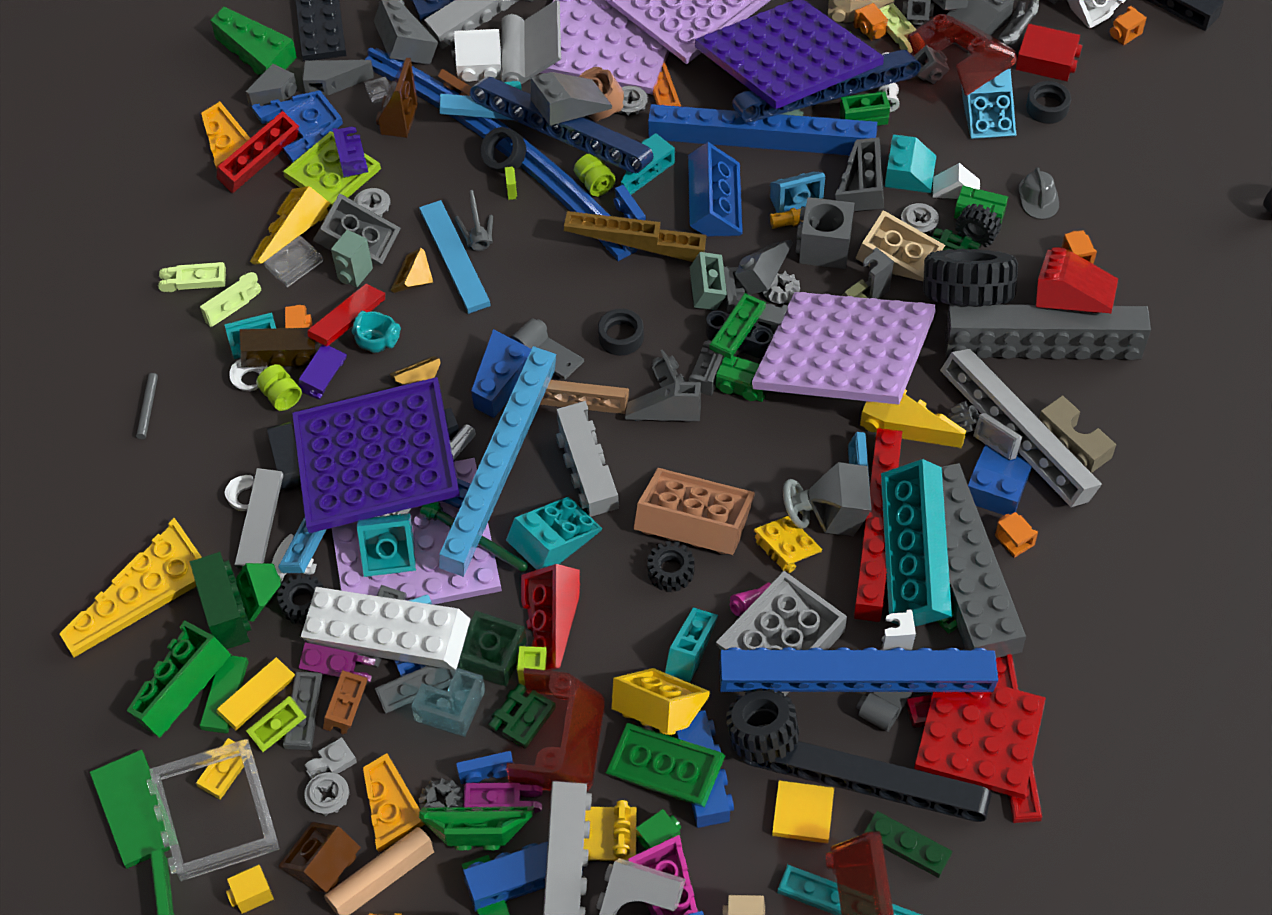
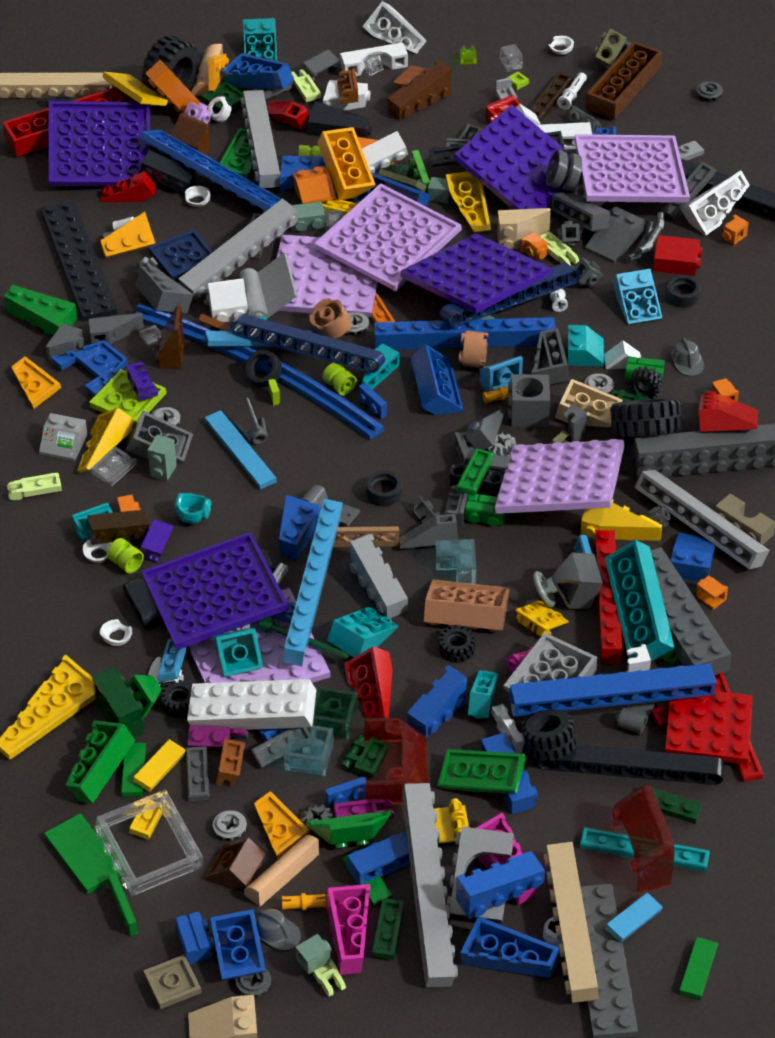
camera: 10 degrees left, 10 degrees down
dark grey bar [136,373,158,439] -> none
yellowish green hinge [200,272,261,327] -> none
red brick [216,111,299,193] -> none
yellow brick [226,865,274,914] -> none
light grey tile [235,468,283,568] -> none
lime slope [247,696,306,752] -> none
light grey plate [305,738,357,779] -> none
red tile [307,284,385,346] -> none
pearl gold slope [390,356,441,385] -> none
slope [391,248,433,293] -> none
lime panel [517,646,547,686] -> none
dark grey slope [531,72,612,126] -> none
pearl gold slope [564,211,707,262] -> none
yellow slope [612,668,710,735] -> none
green brick [636,809,681,850] -> none
sand green brick [690,252,727,310] -> none
yellow tile [772,781,834,843] -> none
green brick [839,91,890,126] -> none
clear red windscreen [908,14,1017,96] -> none
light grey plate [973,413,1022,460] -> none
none -> light grey slope [39,413,87,461]
none -> blue wedge [407,665,467,738]
none -> clear light blue brick [435,539,476,584]
none -> nougat brick [459,330,488,369]
none -> white hinge [491,704,525,754]

